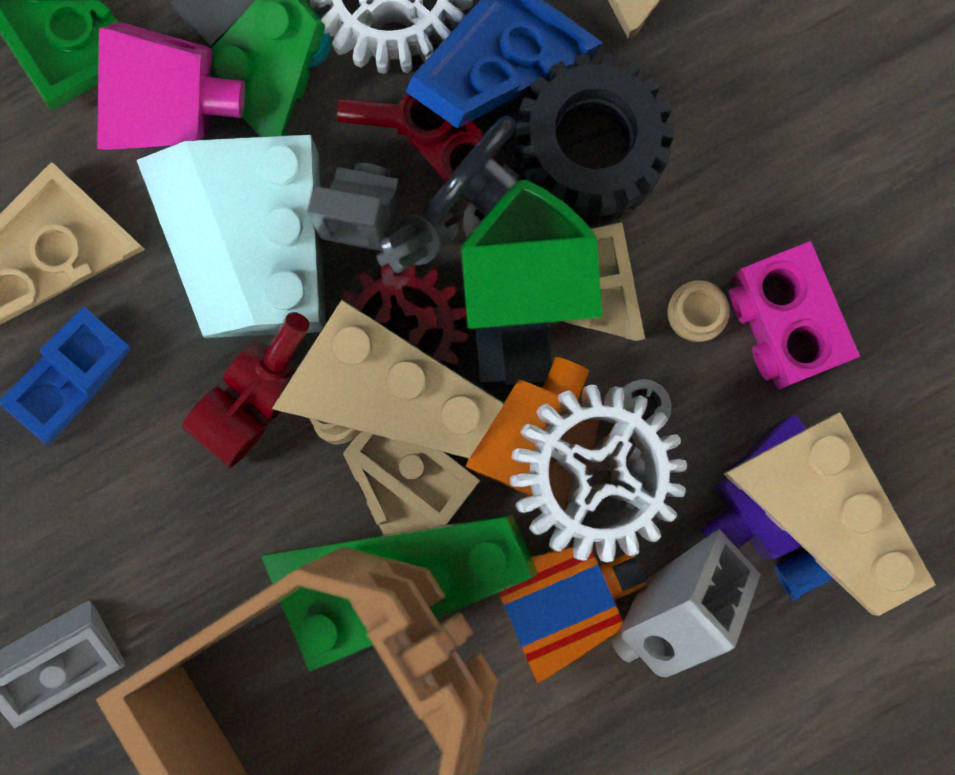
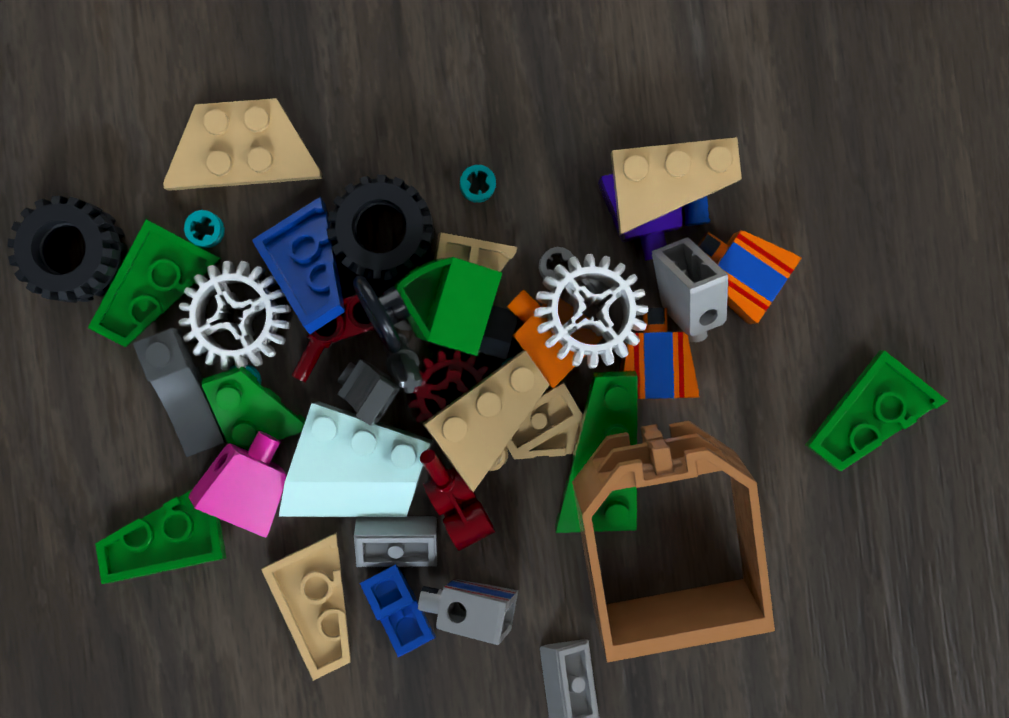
camera: 65 degrees left, 5 degrees up
tan plate [667,280,730,342] -> none
dark pink brick [728,241,860,391] -> none
none -> light grey slope [354,516,437,567]
none -> light grey torso [418,579,518,645]
none -> teal bush [460,165,496,203]
none -> torso [697,230,802,324]

